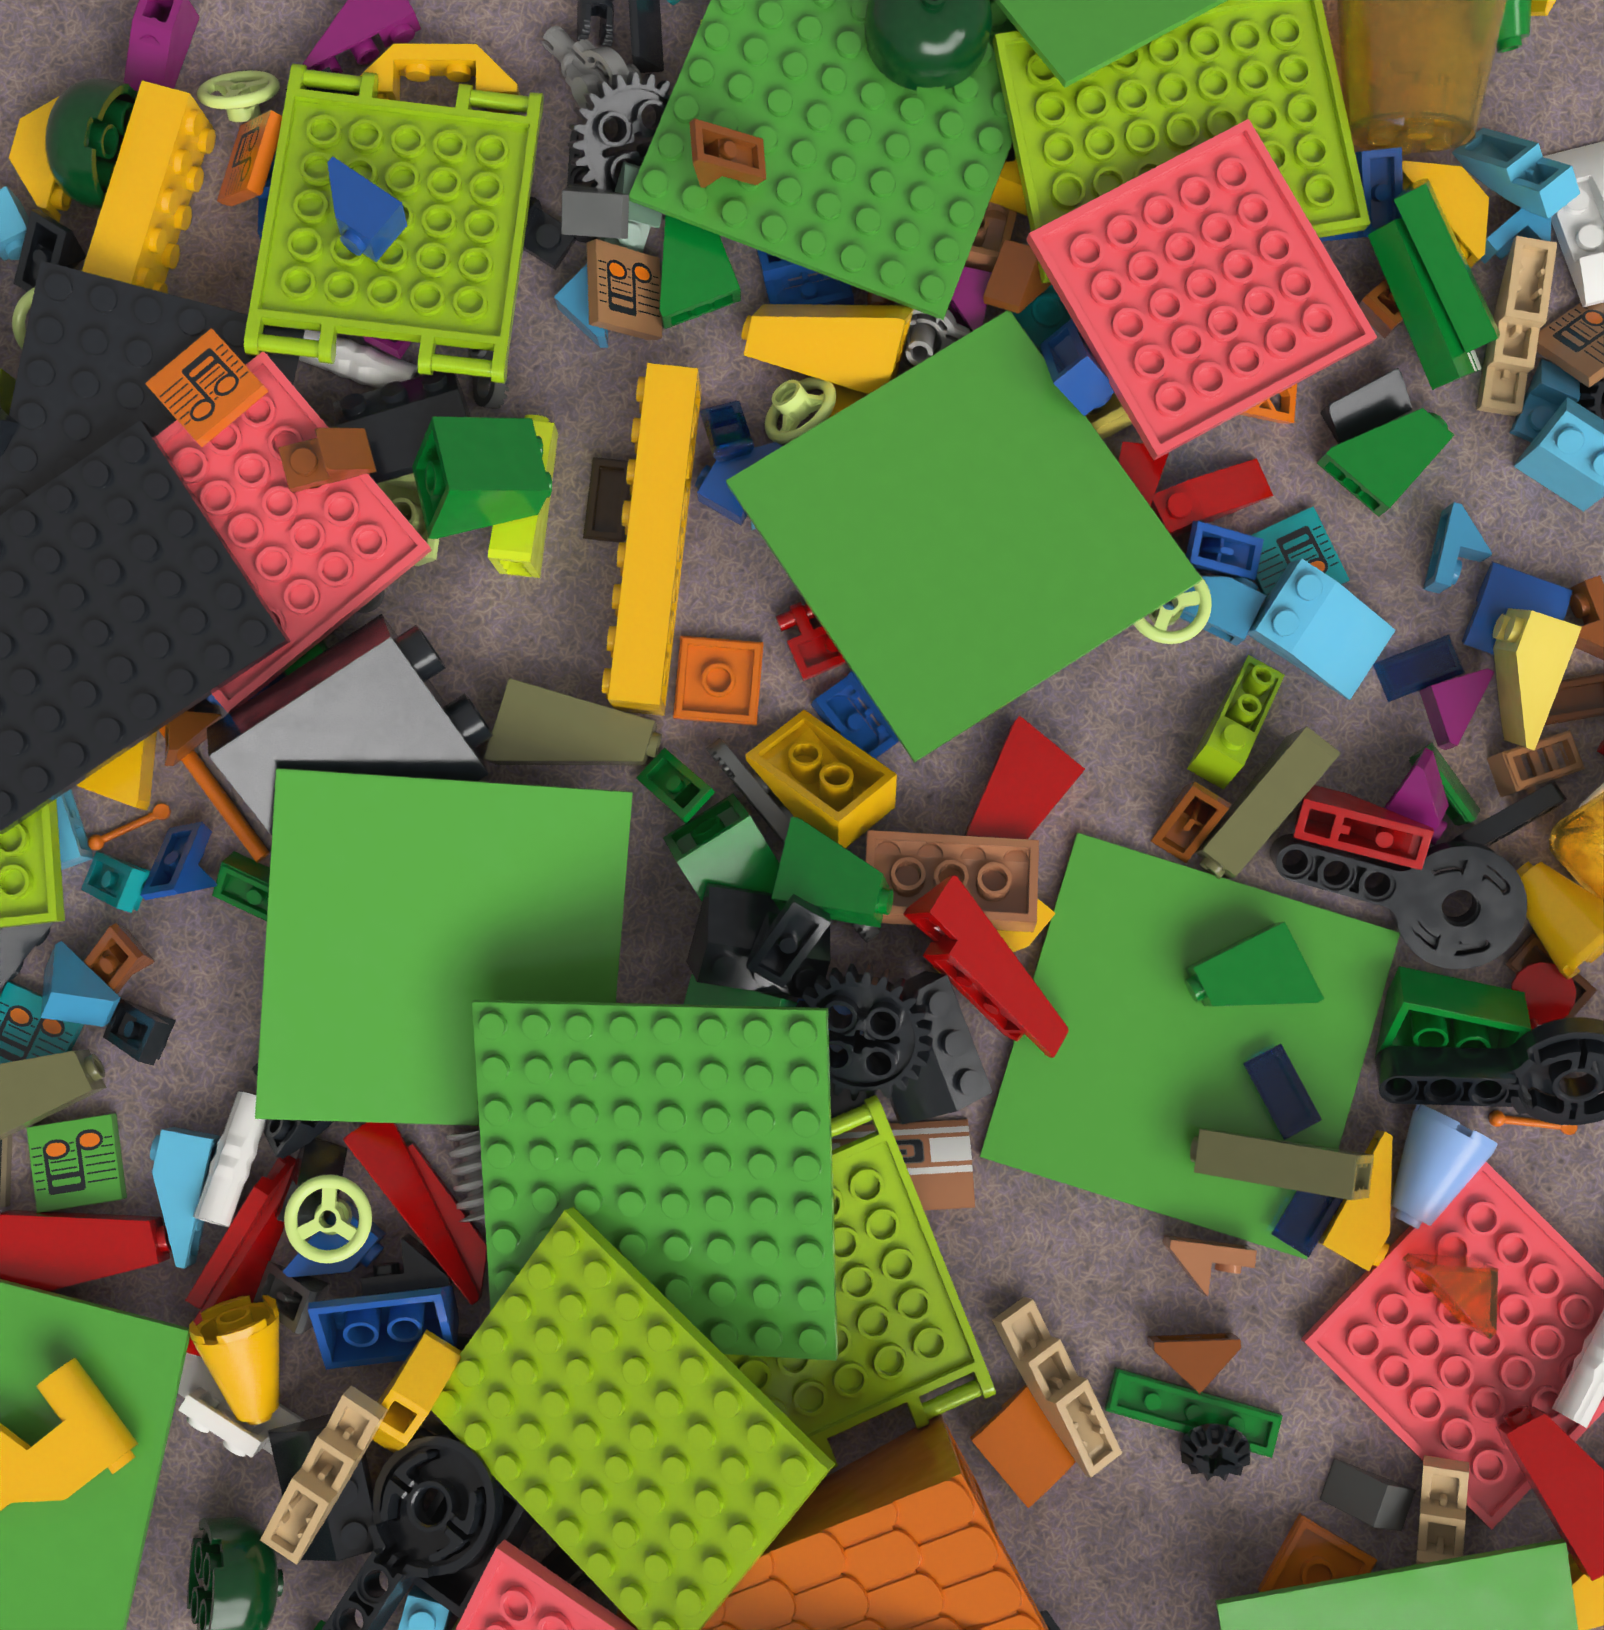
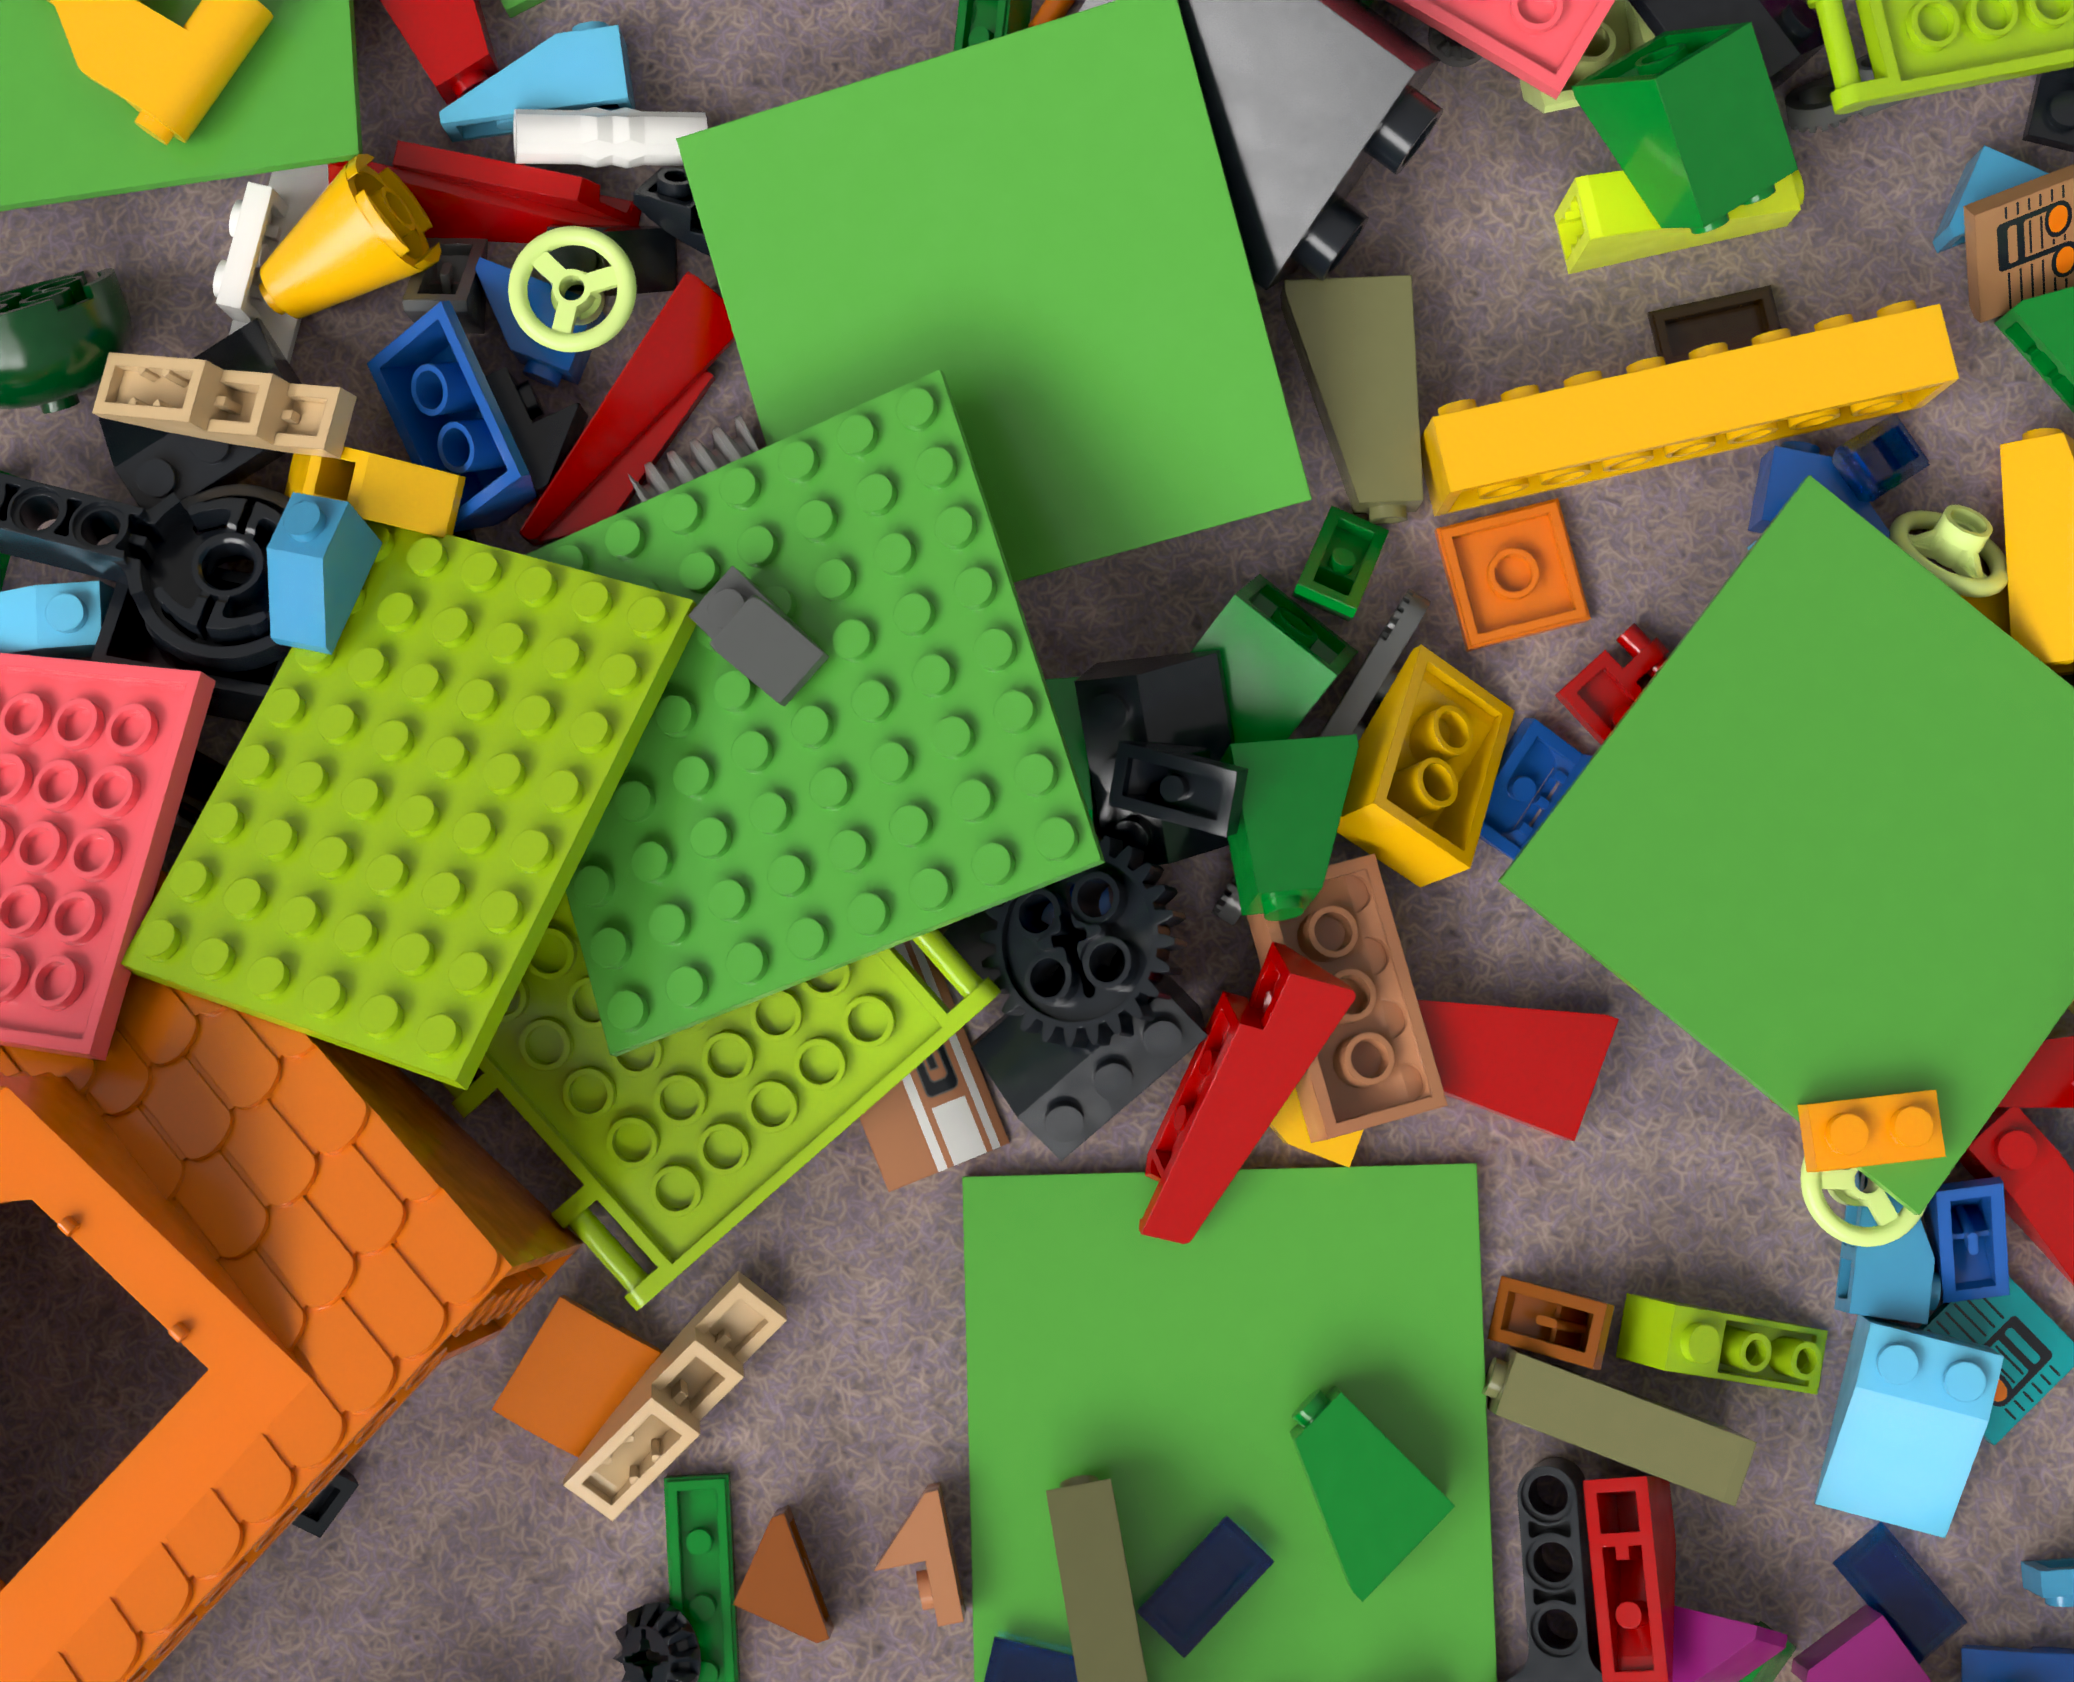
camera: 80 degrees right, 0 degrees up
none -> dark azure slope [267,492,382,655]
none -> dark grey slope [688,566,829,707]
none -> light orange plate [1797,1090,1946,1172]

